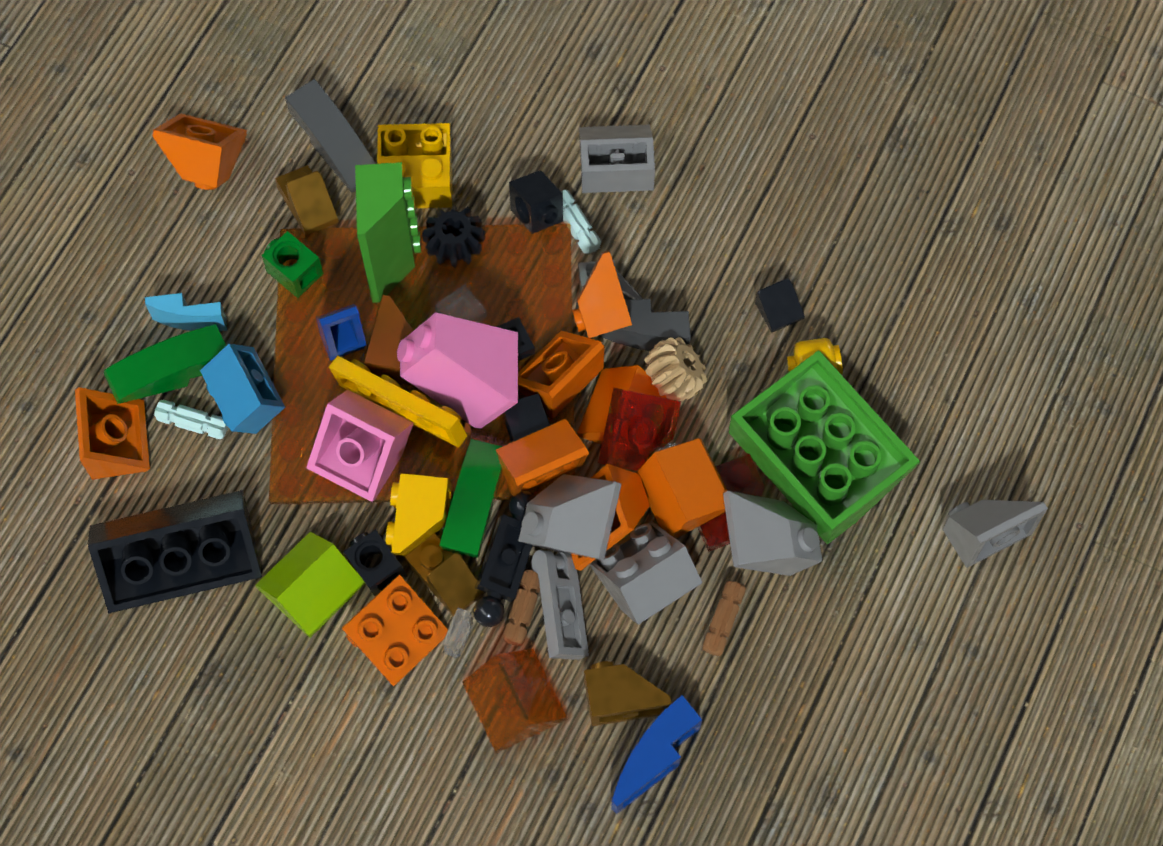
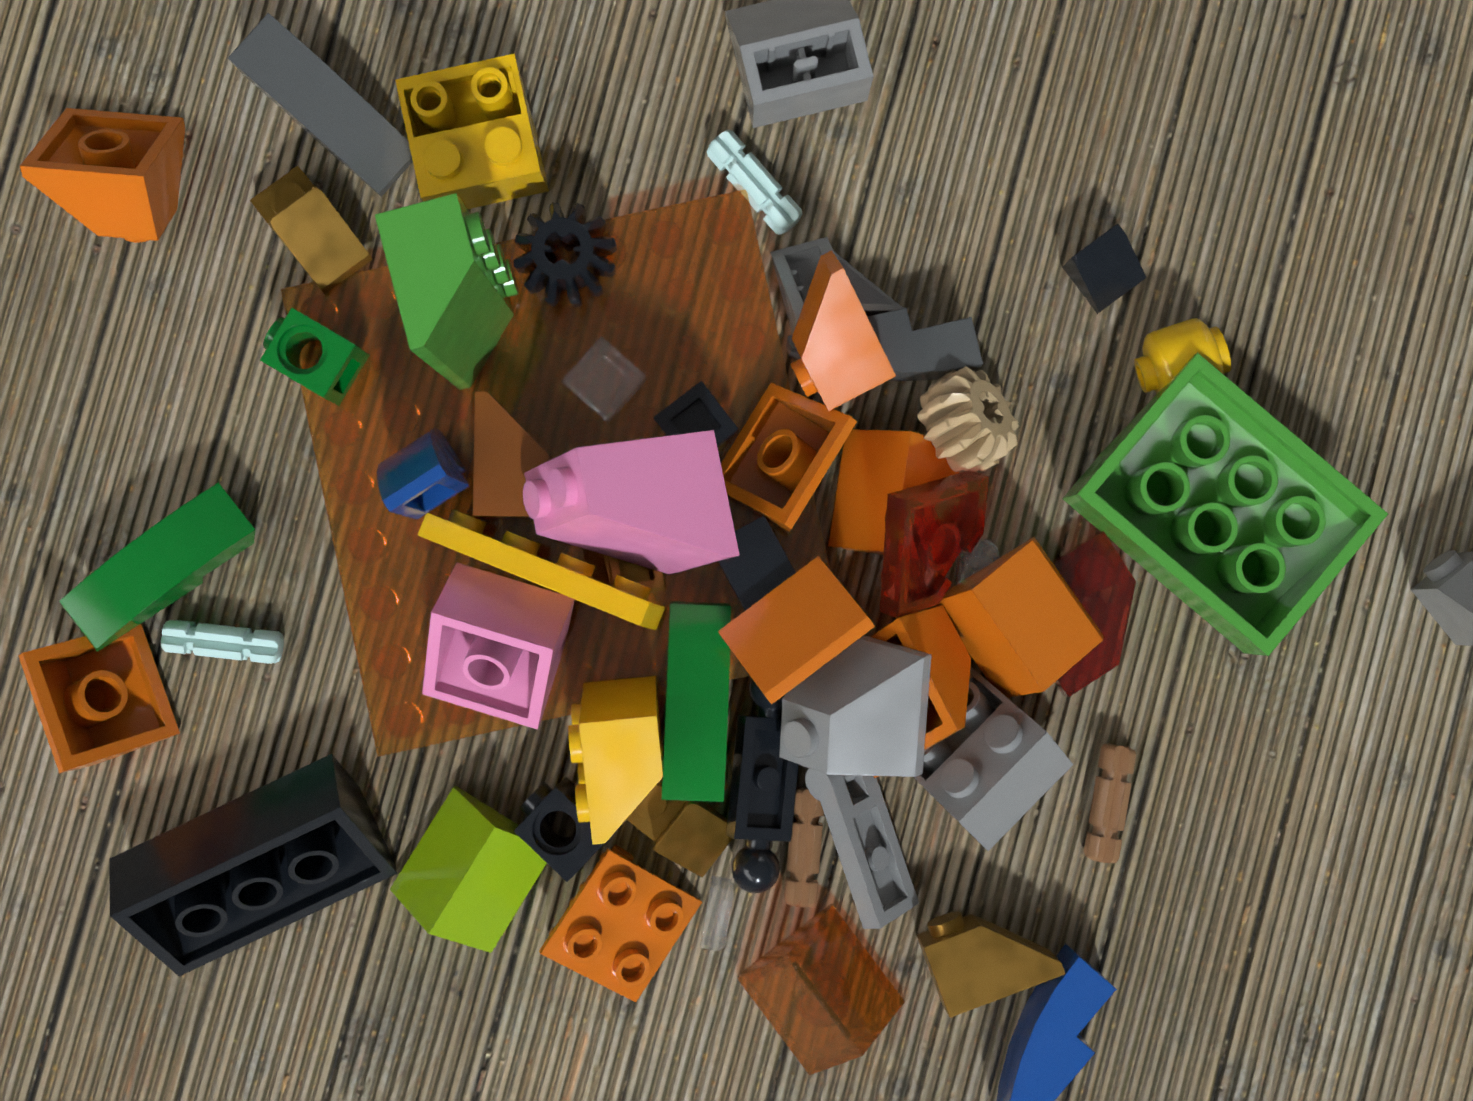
camera: 15 degrees left, 20 degrees up
medium azure slope [145,293,227,331] -> none
dark azure brick [200,343,285,434] -> none
black brick [509,170,563,234] -> none
light grey slope [723,491,823,576] -> none

